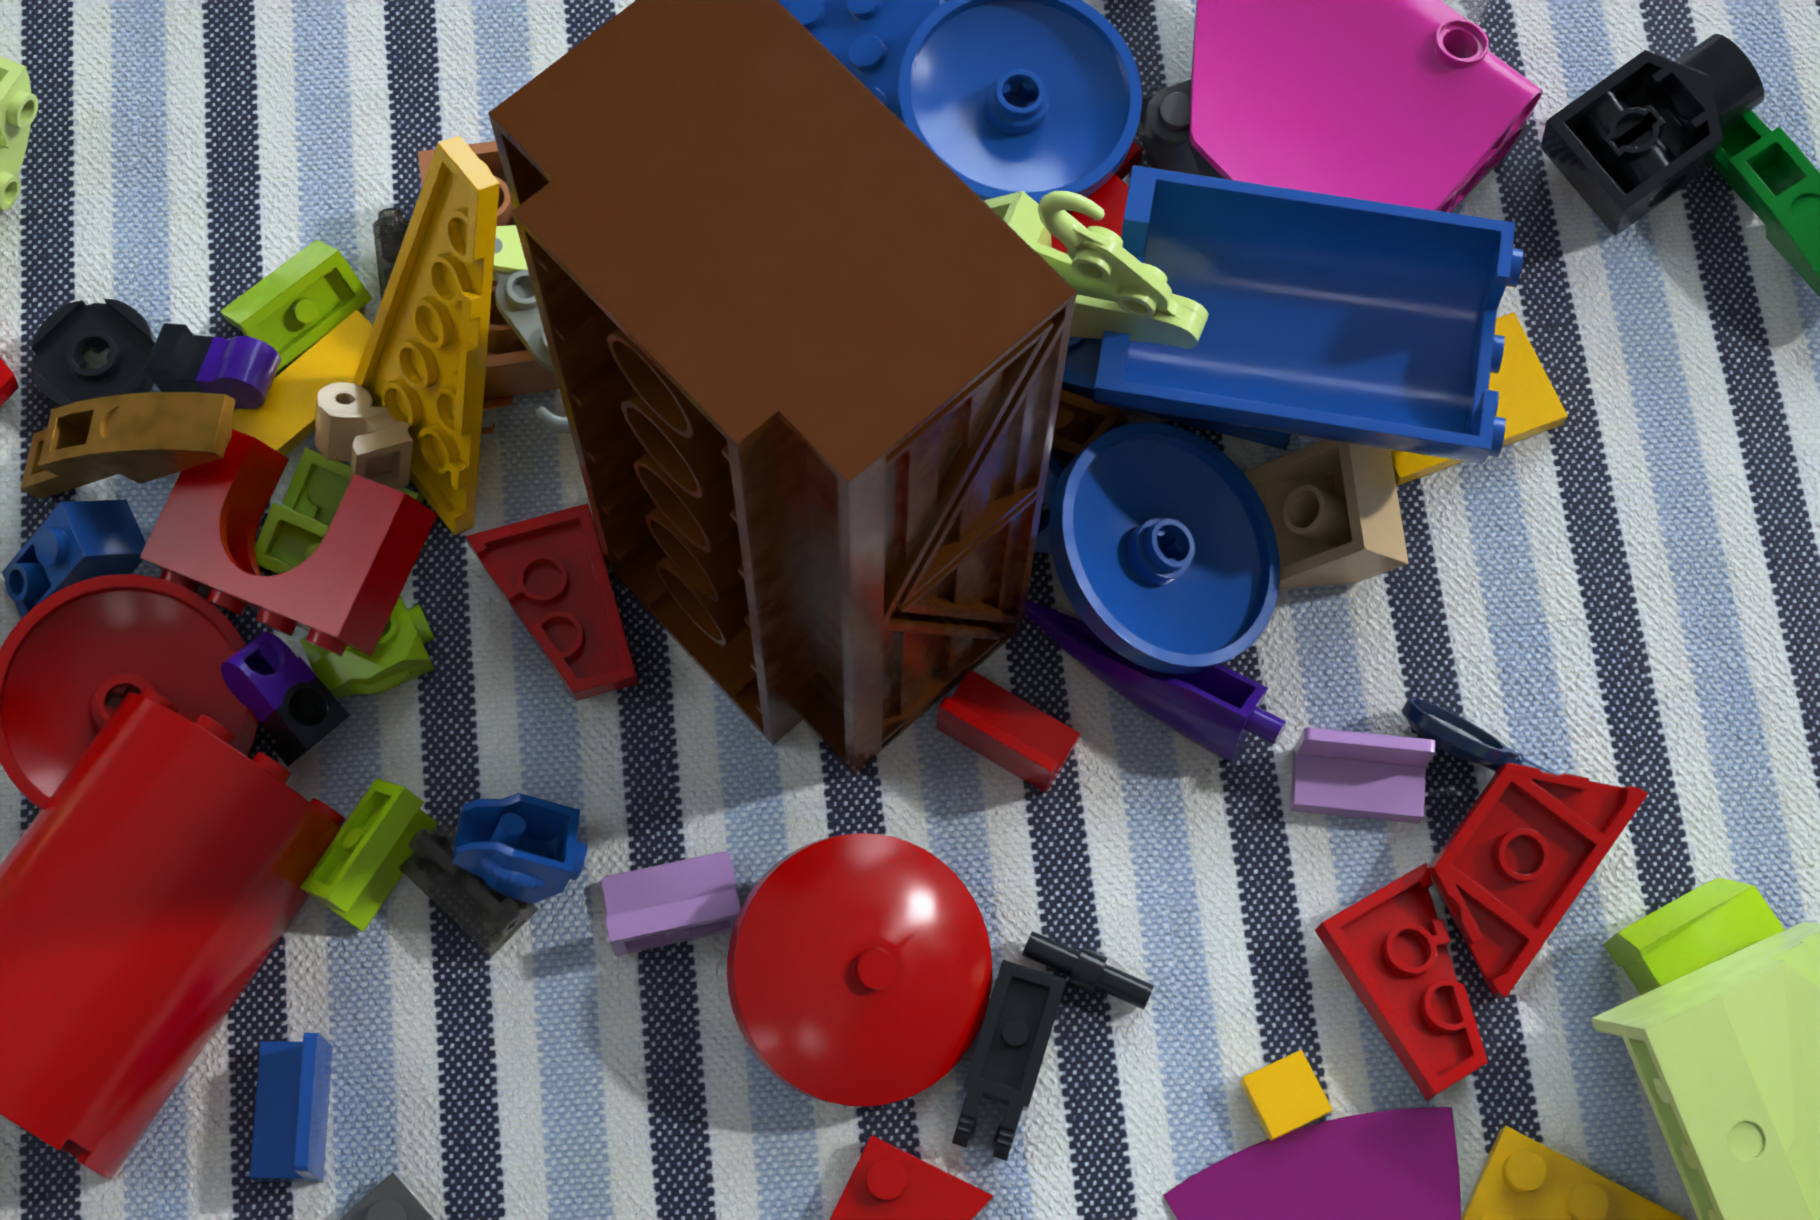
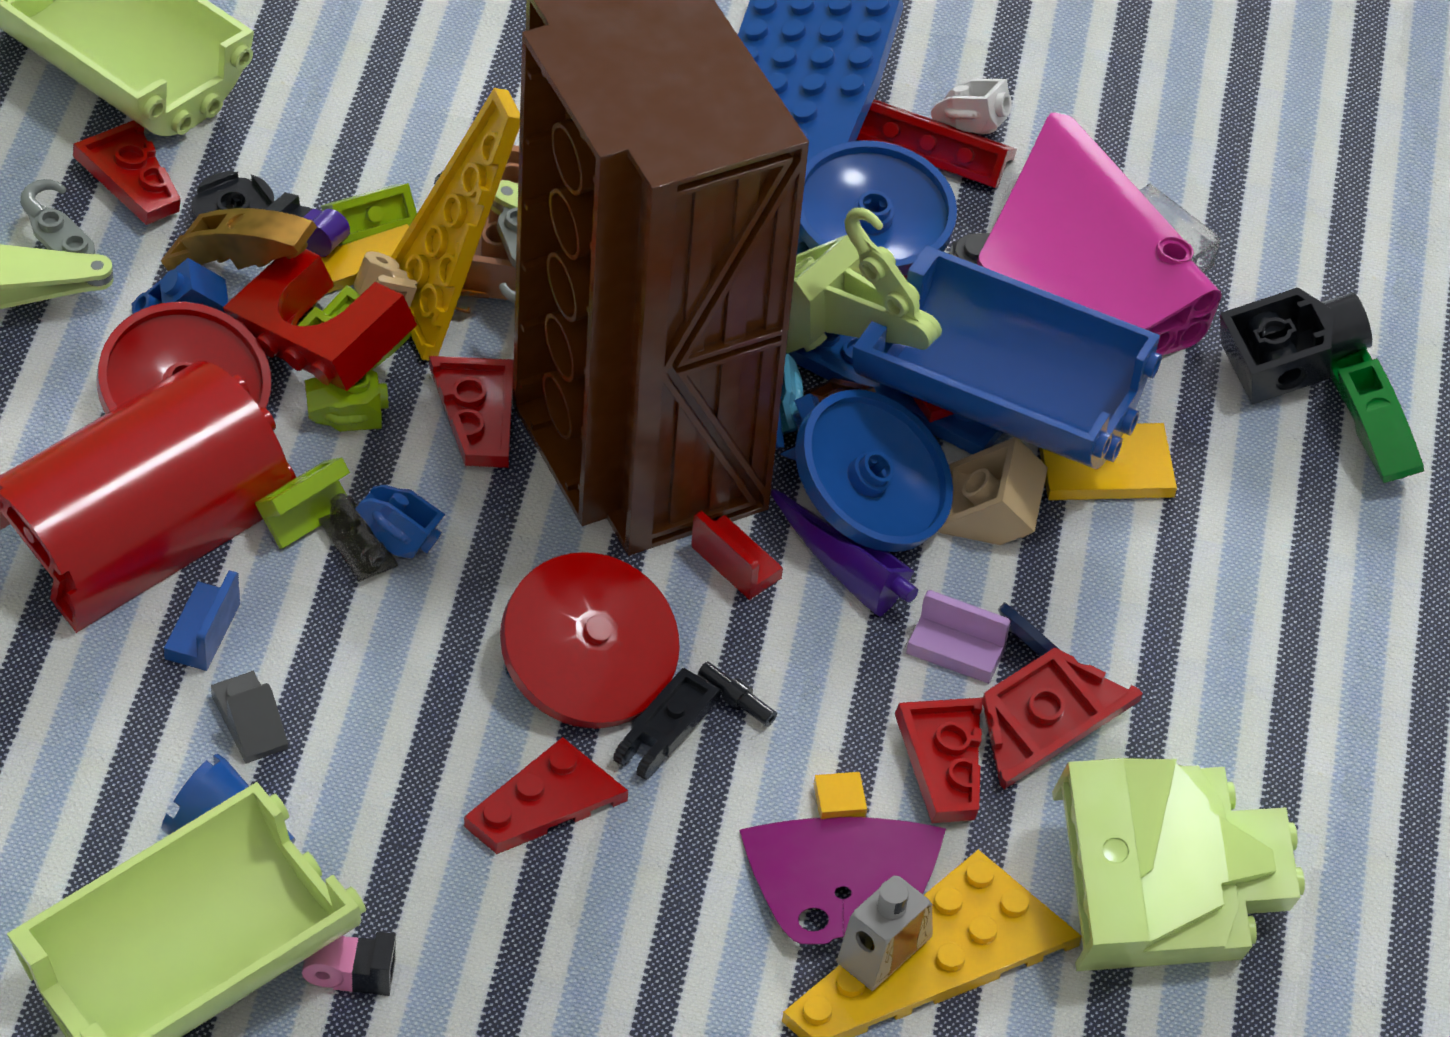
camera: 15 degrees right, 20 degrees down
leg [221,631,350,767] -> none
lavender panel [601,851,741,956] -> none

